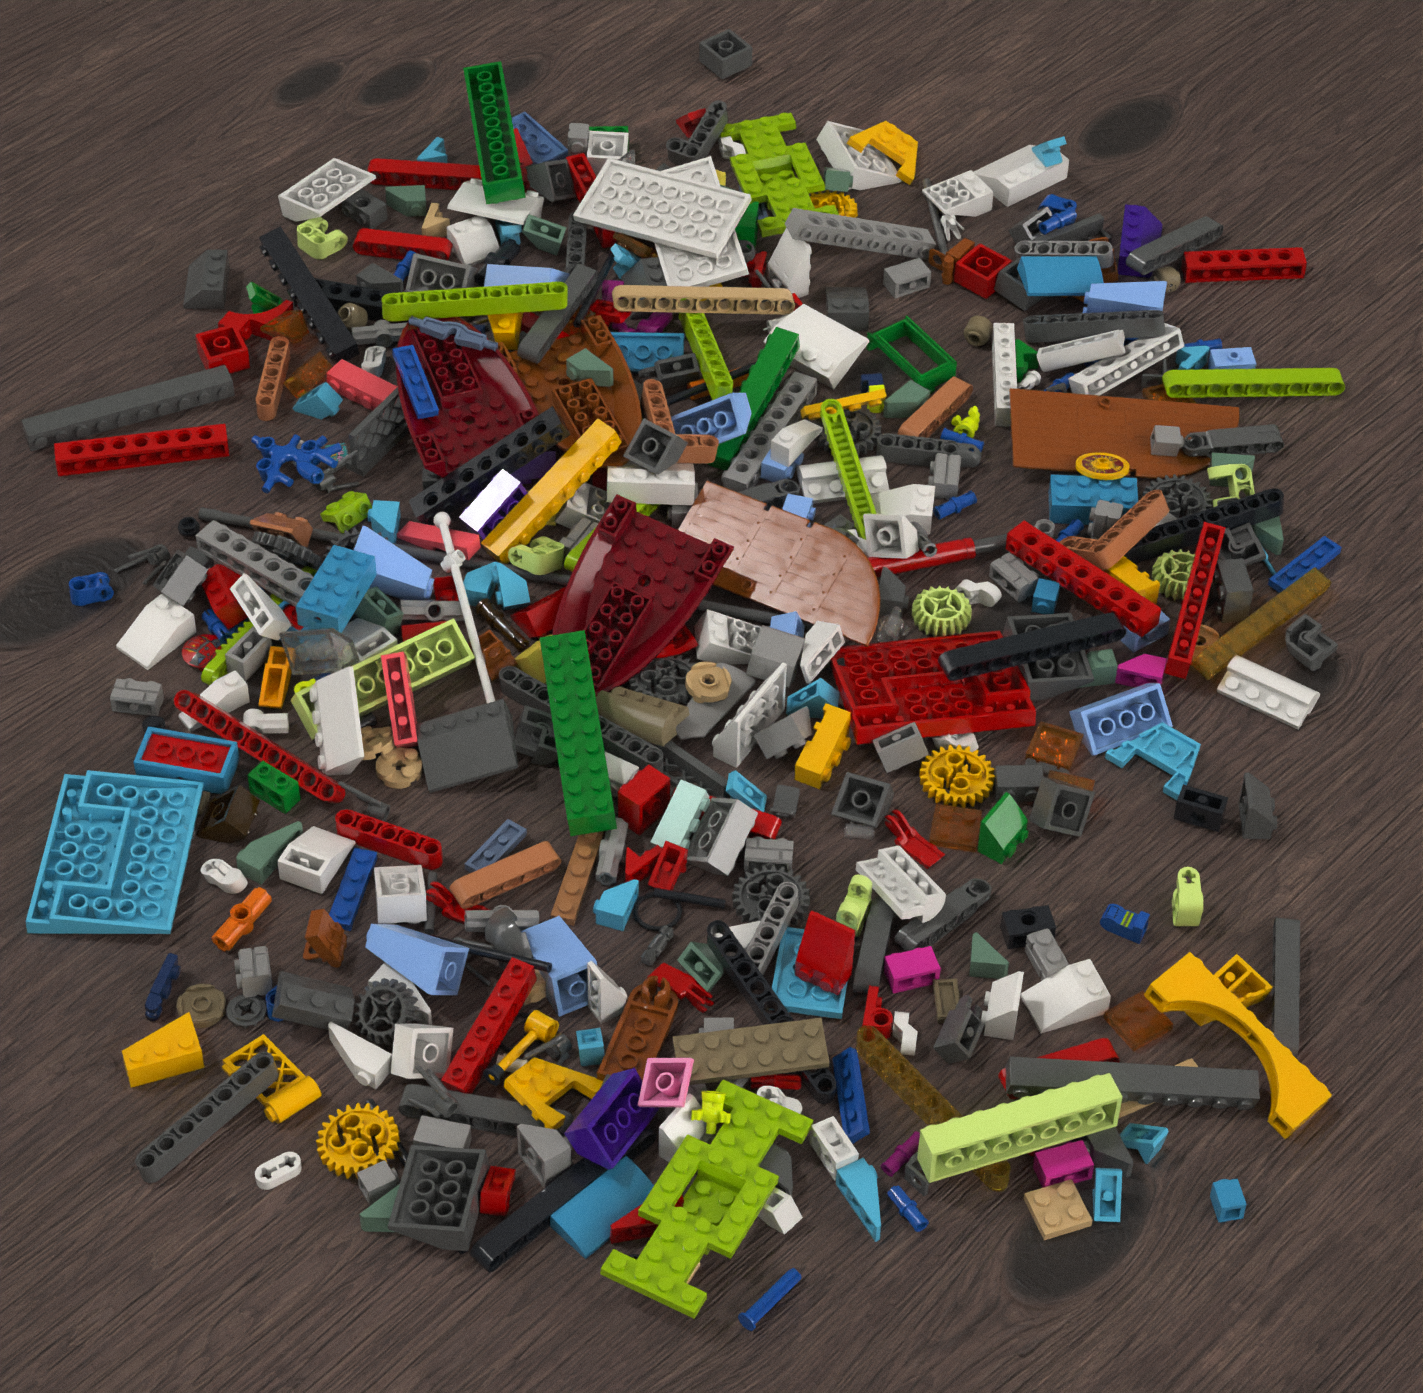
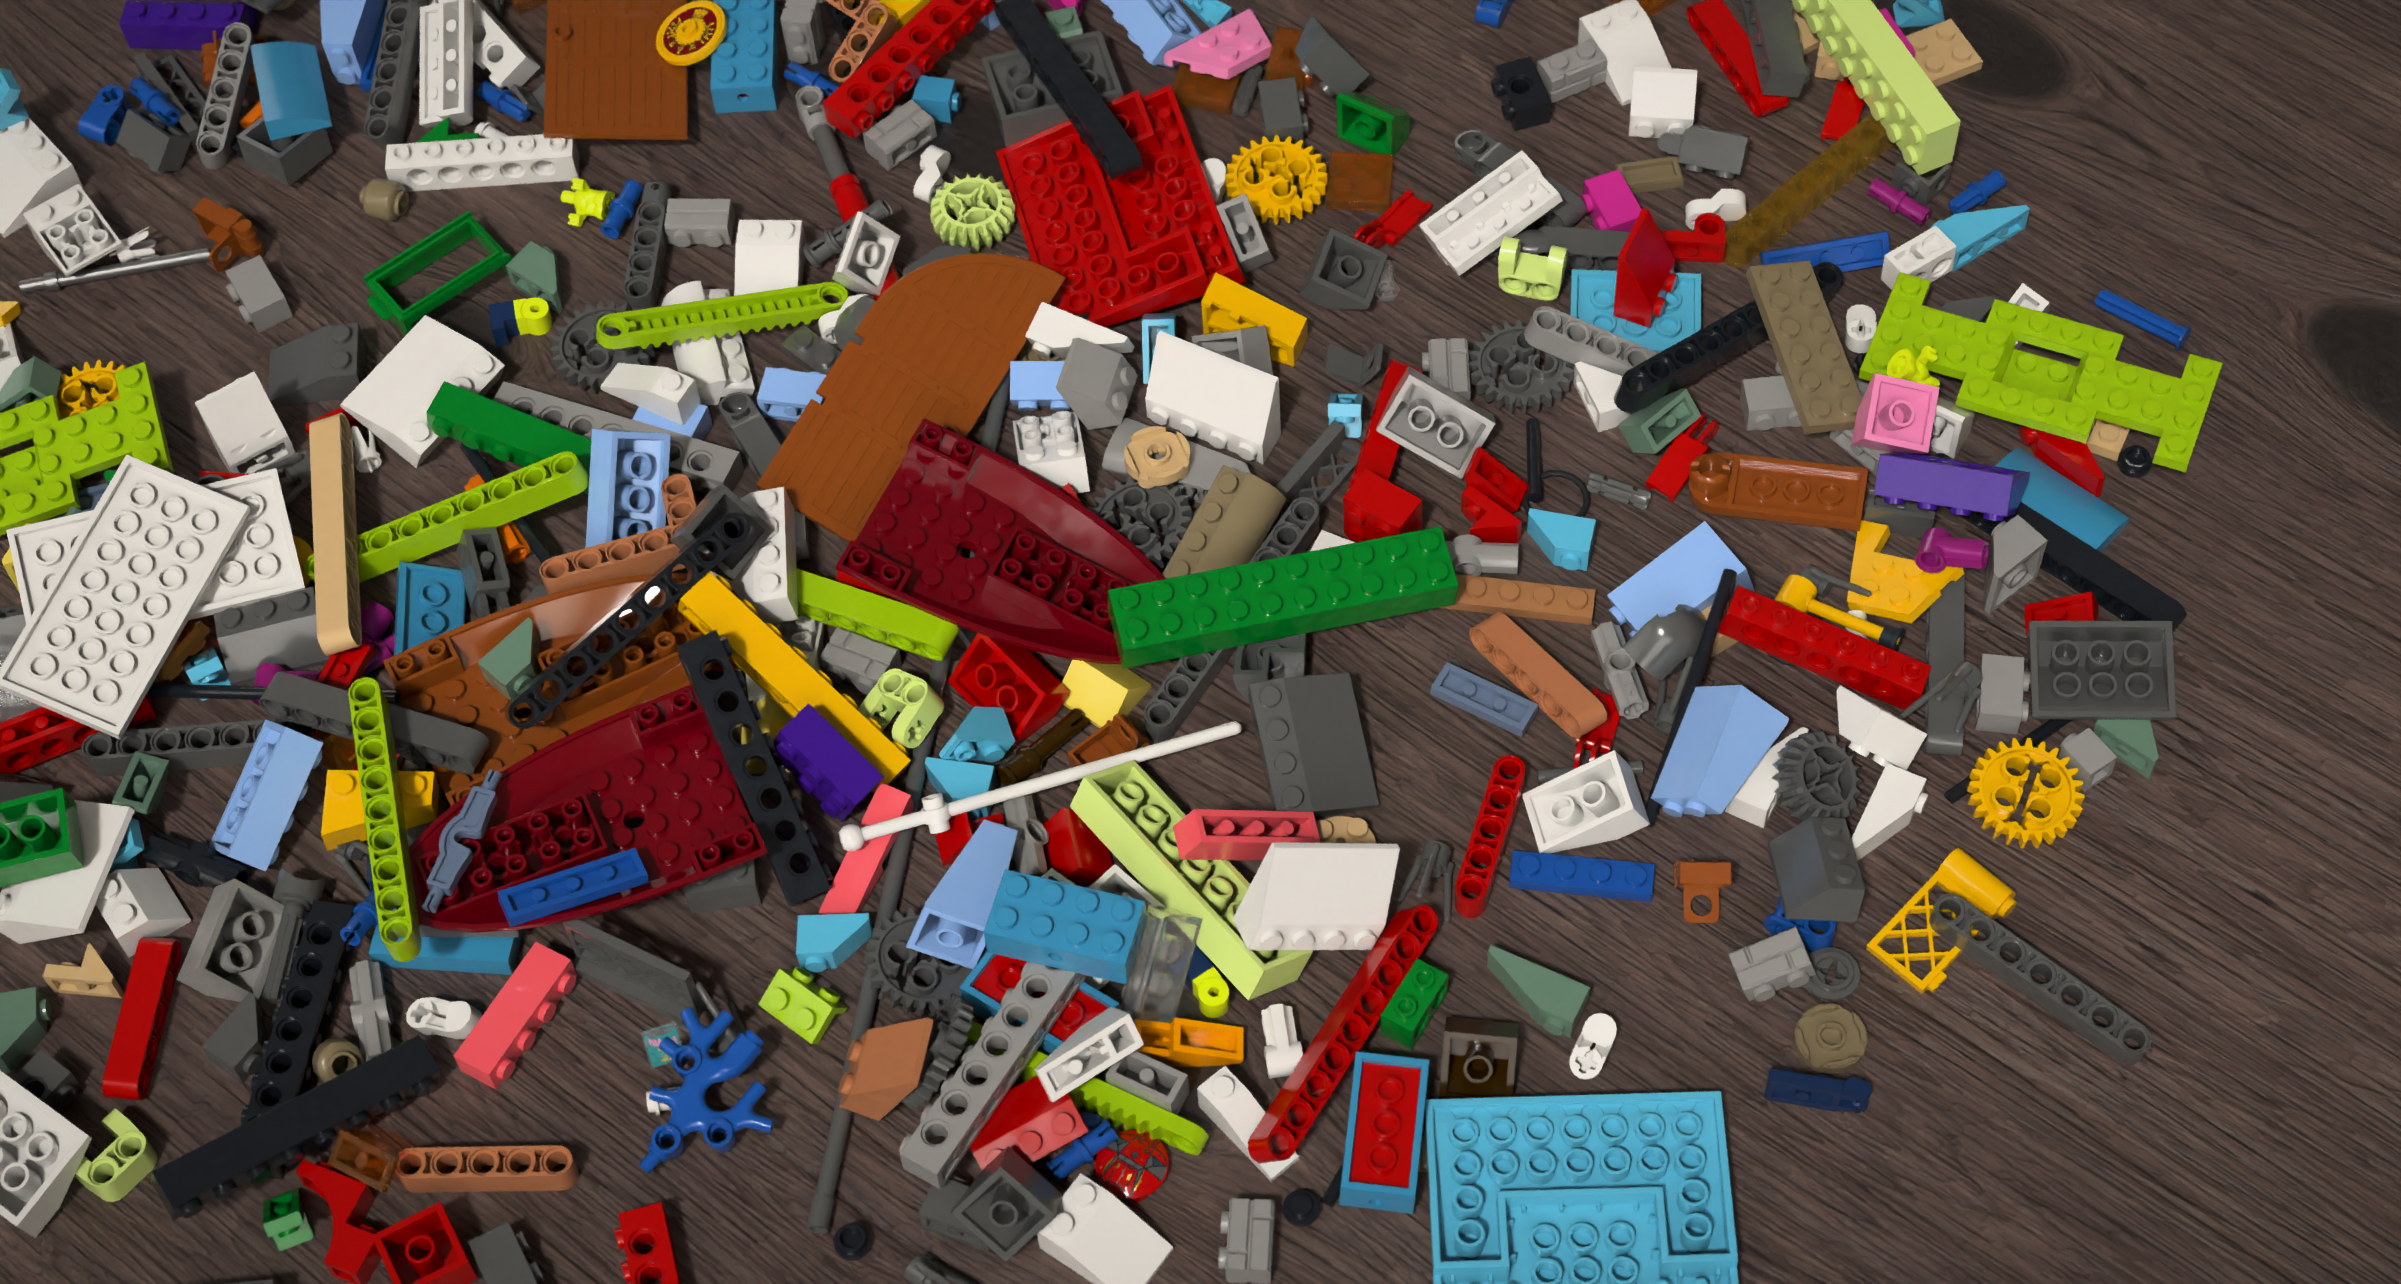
camera: 90 degrees left, 10 degrees up
yellow wedge [122,1012,204,1088] -> none
orange piece [212,887,272,952] -> none
white beam [255,1152,302,1190] -> none
white slope [277,826,355,894] -> none
clear orange brick [283,352,333,399] -> none
medium azure slope [292,382,343,419] -> none
blue pin [393,251,415,281] -> none
medium azure slope [576,1028,605,1066] -> none
white slope [587,961,628,1024] -> none
light aqua brick [651,780,710,849] -> none
light grey brick [785,208,936,260] -> none
yellow plate [800,389,887,420] -> none
nougat beam [897,376,973,438] -> none
blue pin [933,491,977,520] -> none
red brick [954,243,1012,299] -> none
sand green slope [969,932,1009,979] -> none
none -> black beam [504,513,750,729]
none -> bright pink wing [1164,9,1272,80]
none -> magenta piece [1915,528,1989,573]

